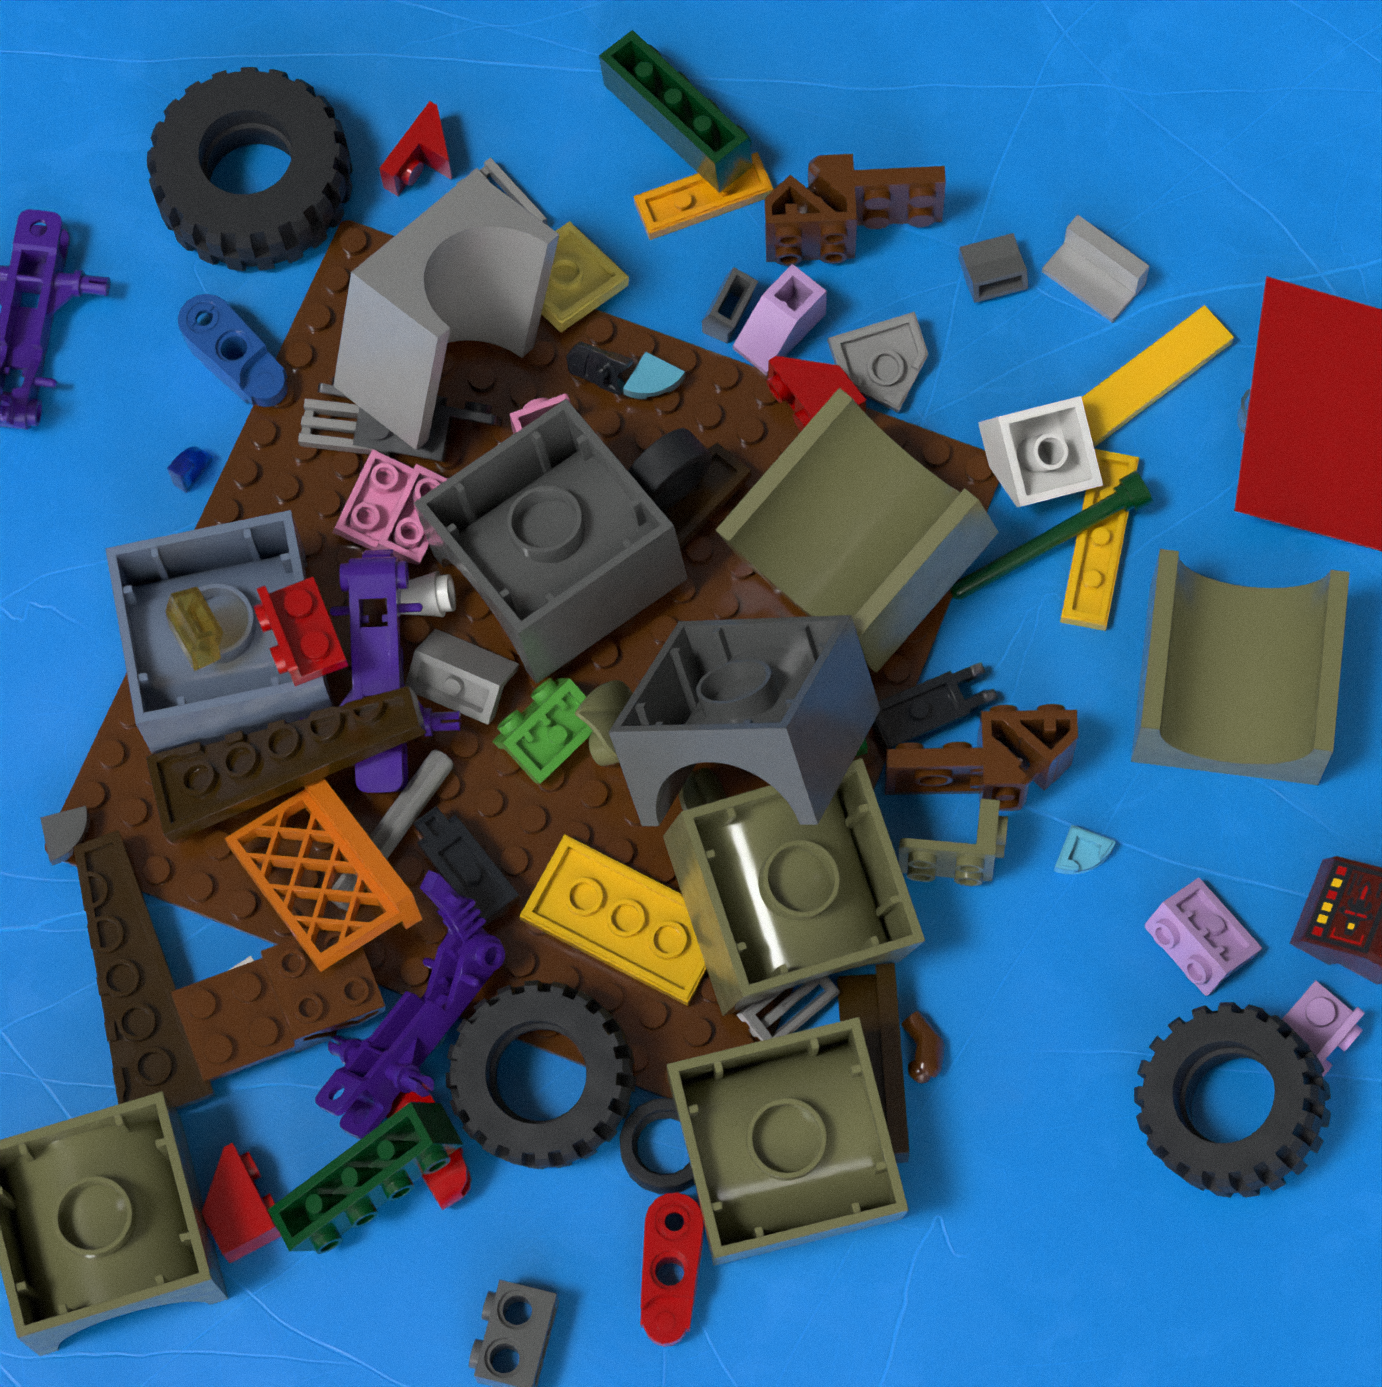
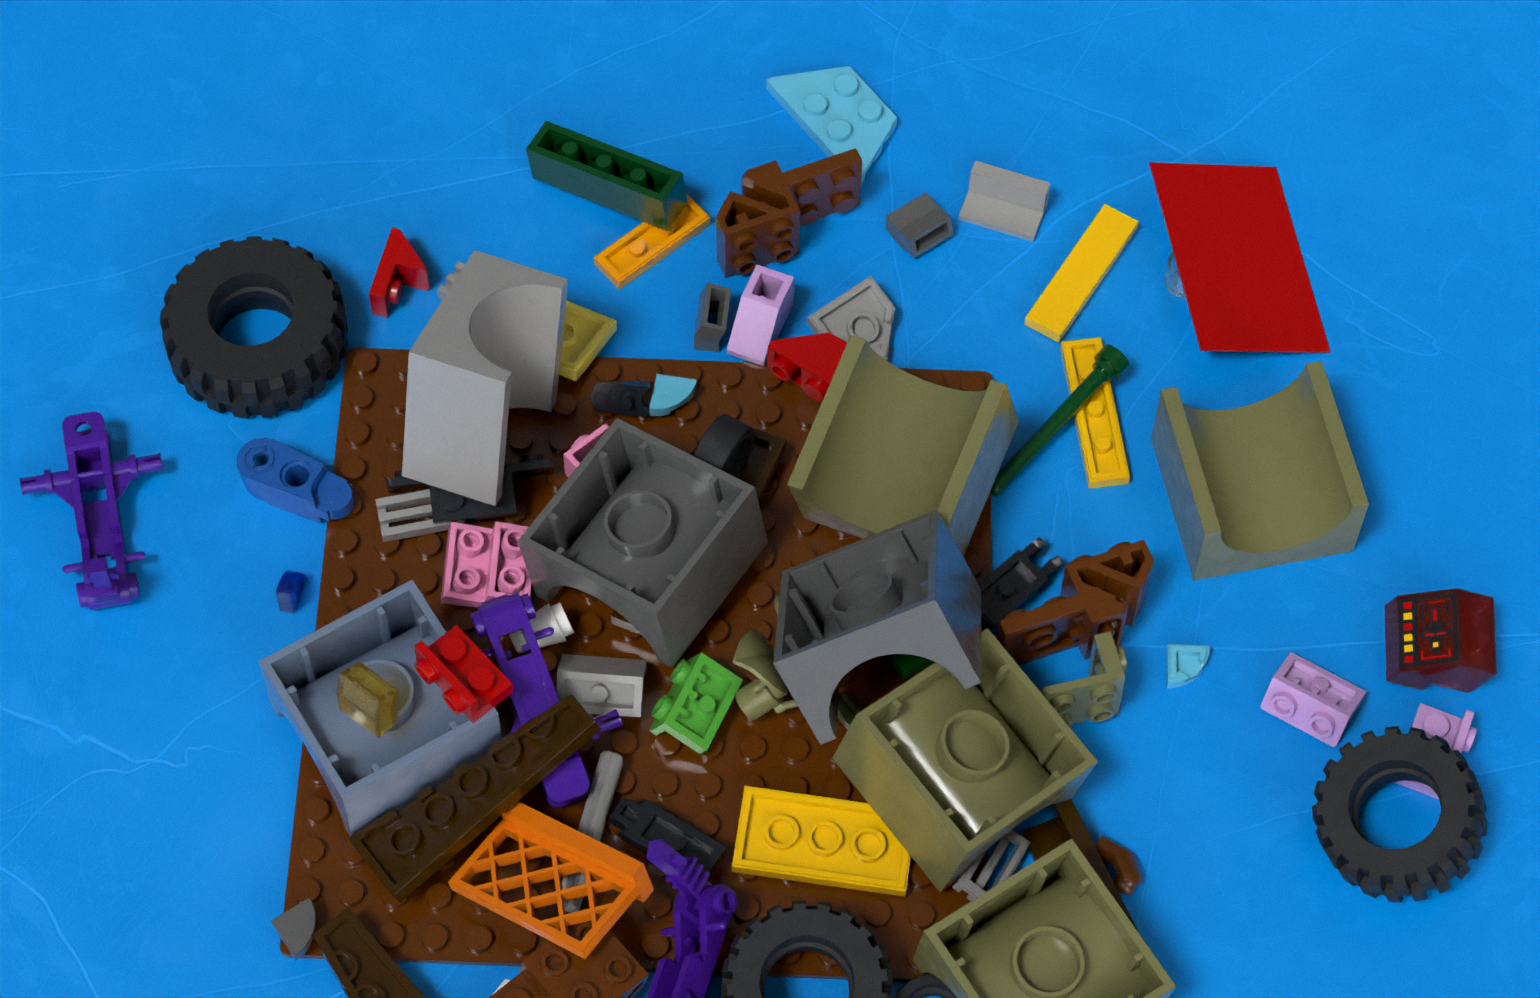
camera: 25 degrees left, 10 degrees down
white slope [978,396,1103,507] -> none
none -> medium azure wing [766,66,897,186]

